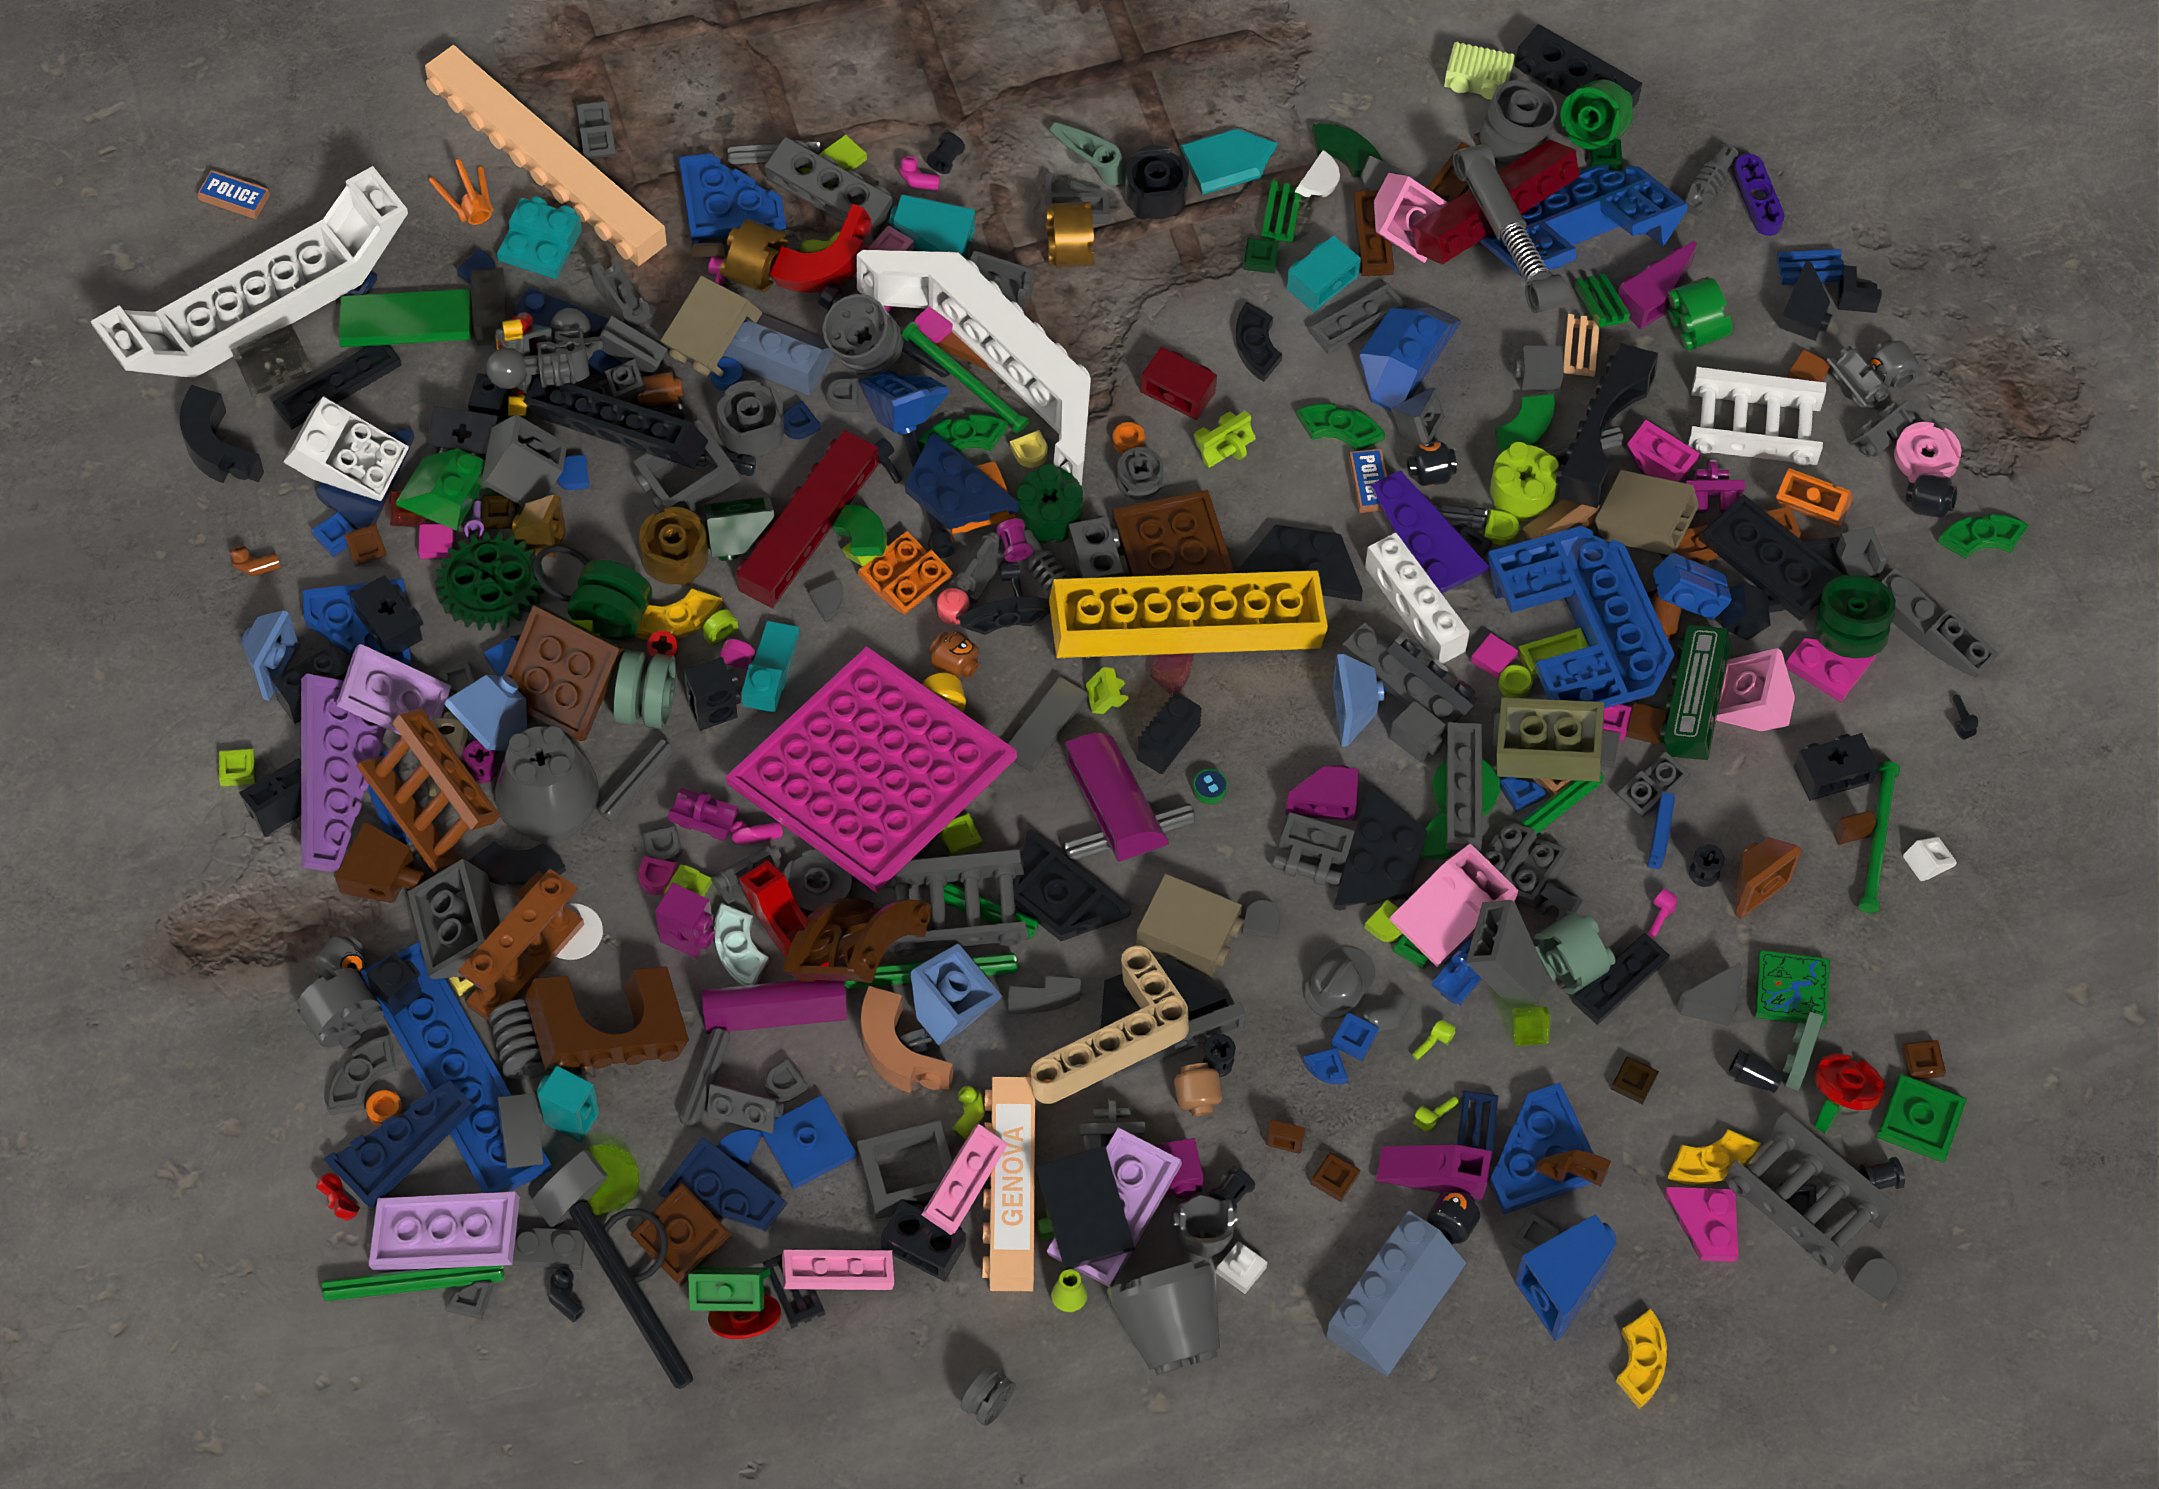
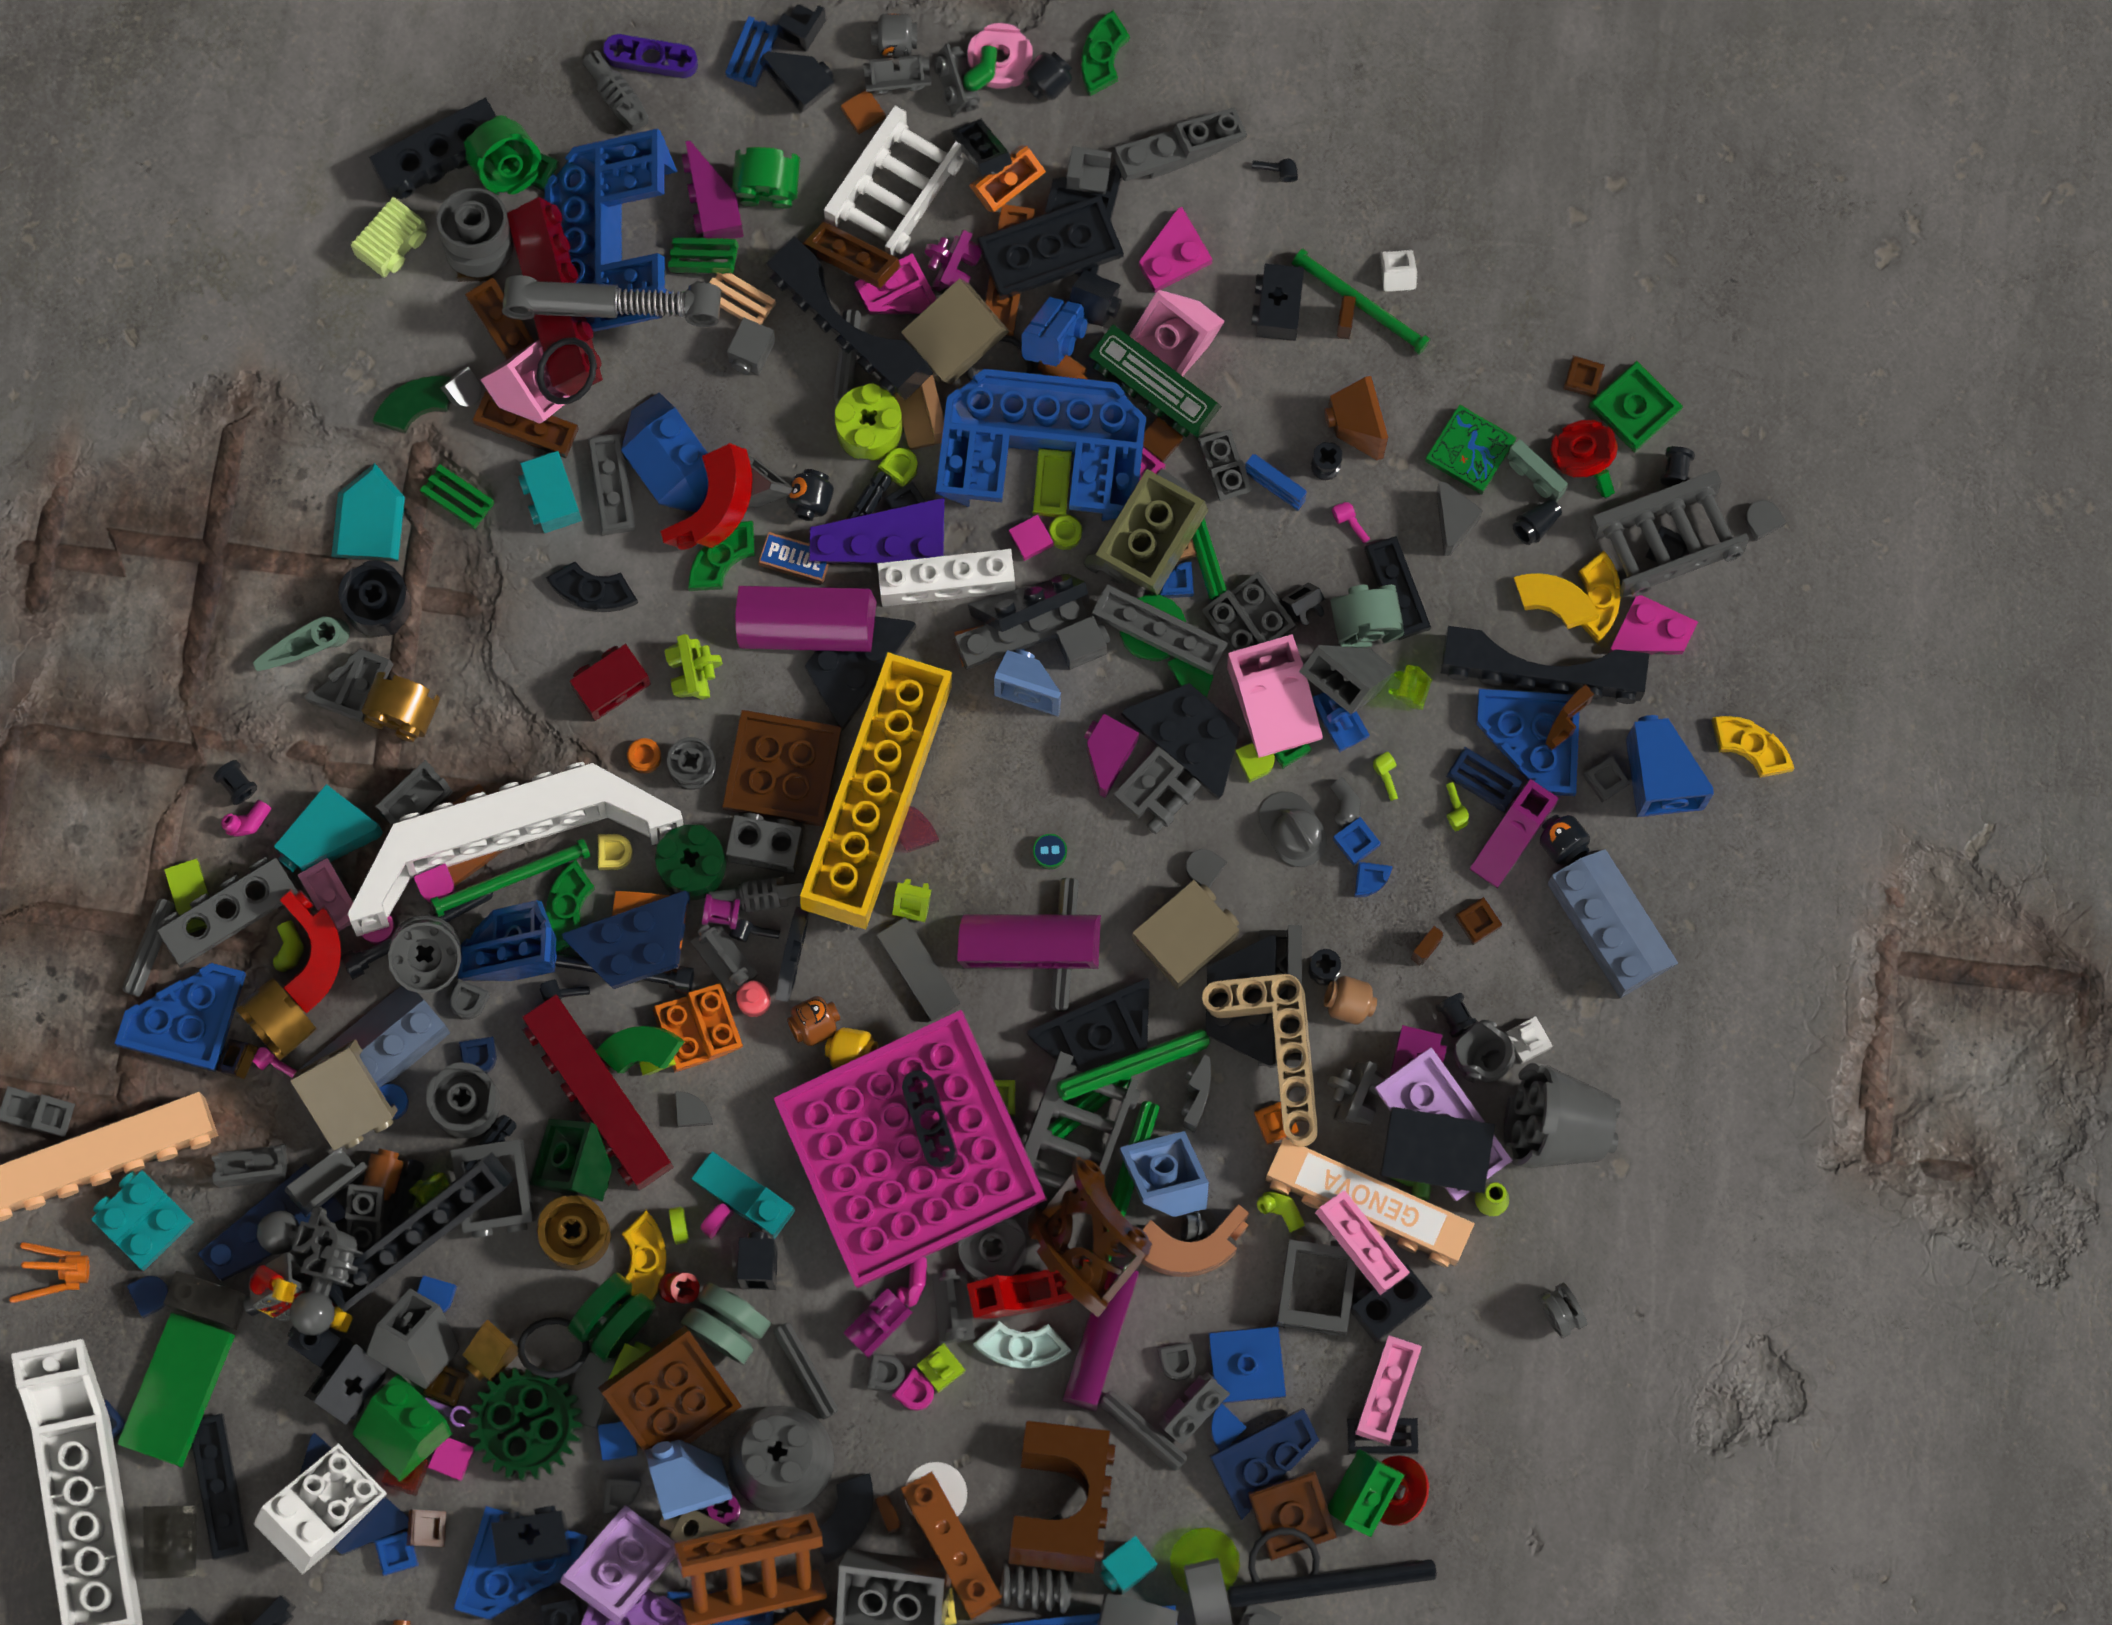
camera: 65 degrees left, 15 degrees up
magenta brick [655,882,715,959] -> none
black brick [1137,692,1202,774] -> none
dark green tile [1243,238,1279,274] -> none
white tile [1295,150,1340,197] -> none
green tile [1494,394,1555,455] -> none
dark brown tile [1611,1056,1659,1105] -> none
dark green wheel [1815,574,1896,659] -> none
none -> black piece [536,338,597,405]
none -> red arch [660,443,753,550]
none -> magenta brick [735,586,877,652]
none -> reddish brown plate [803,221,901,289]
none -> black beam [902,1070,958,1169]
none -> black plate [952,119,1013,176]
none -> green arm [963,46,997,92]
none -> green axle [1056,1029,1210,1101]
none -> black arch [1441,626,1649,704]
none -> yellow tile [1514,573,1599,629]

